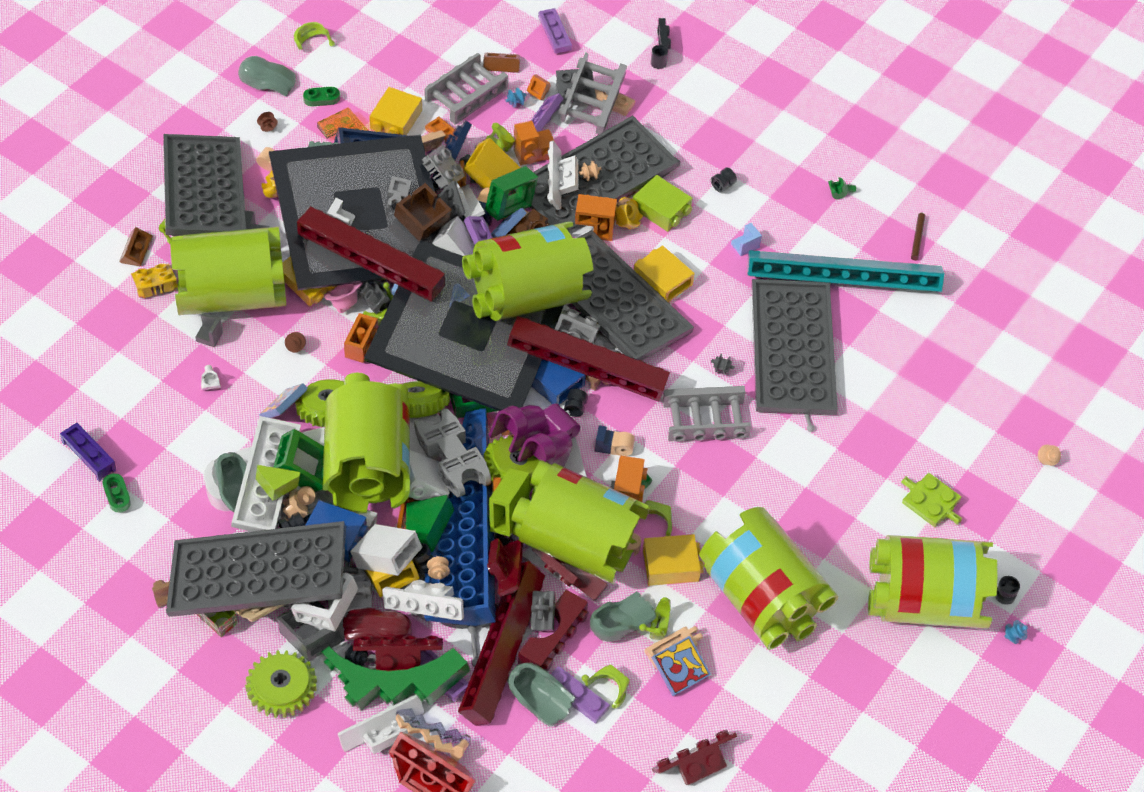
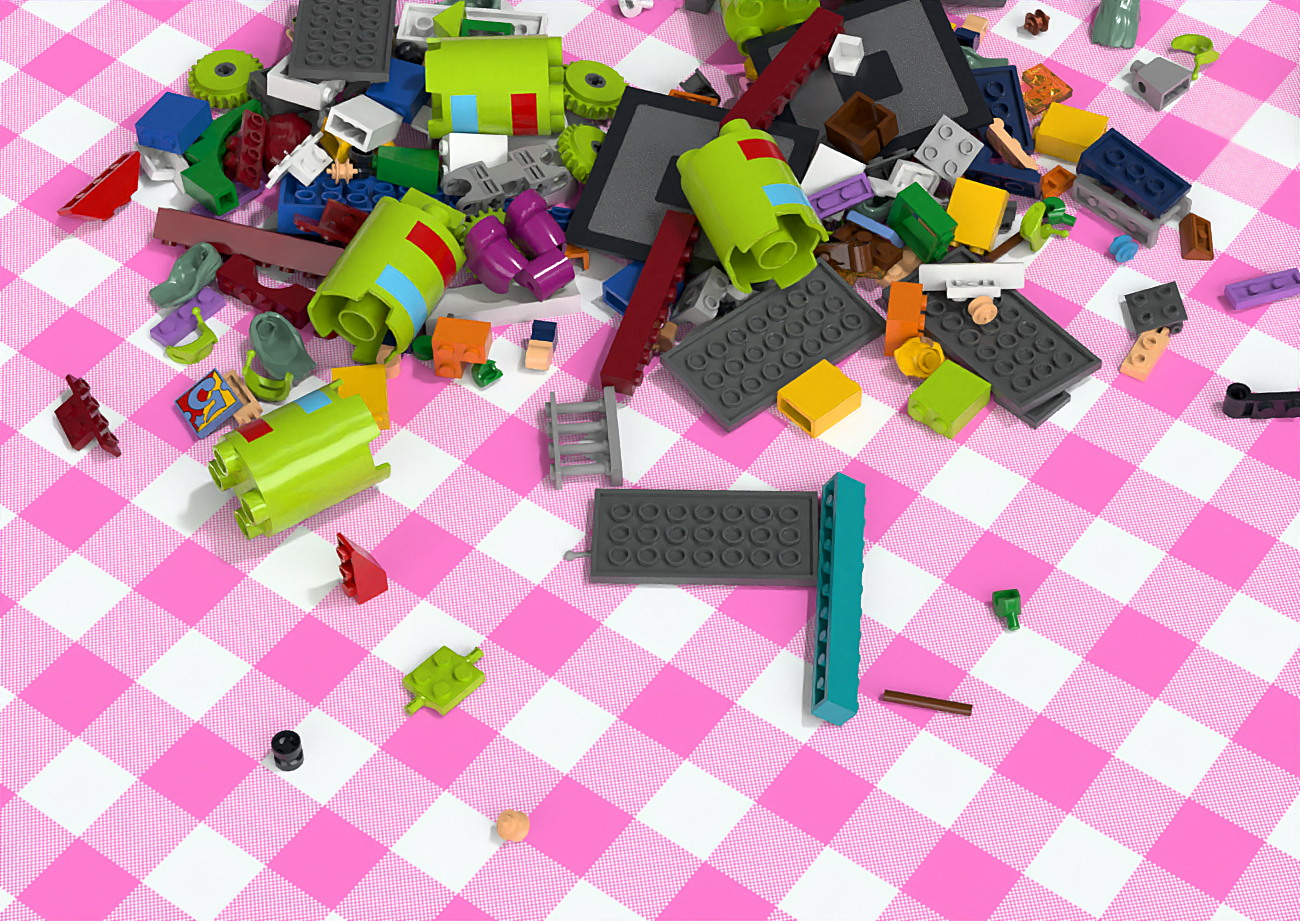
camera: 95 degrees right, 5 degrees down
medium blue tile [259,383,308,418] -> none
copper wheel [285,332,306,353] -> none
green plate [303,86,340,107] -> none
light grey plate [387,176,411,209] -> none
piece [396,708,471,761] -> none
orange brick [513,120,555,166] -> none
orange tile [526,74,551,100] -> none
medium lavender plate [530,93,564,132] -> none
dark grey hips [531,591,556,631] -> none
light grey fence [559,52,627,135] -> none
black wheel [564,389,588,417] -> none
lime helmet [635,500,672,536] -> none
black wheel [710,167,737,193] -> none
dark grey wheel [711,353,735,375] -> none
light blue panel [731,223,762,256] -> none
lime brick [868,535,997,629] -> none
dark azure wheel [1004,620,1028,644] -> none
none -> blue brick [135,92,213,155]
none -> slope [336,532,389,606]
none -> dark grey piece [679,68,721,106]
none -> green piece [1042,197,1077,227]
none -> dark blue plate [1076,127,1192,219]
none -> light grey torso [1130,57,1192,112]

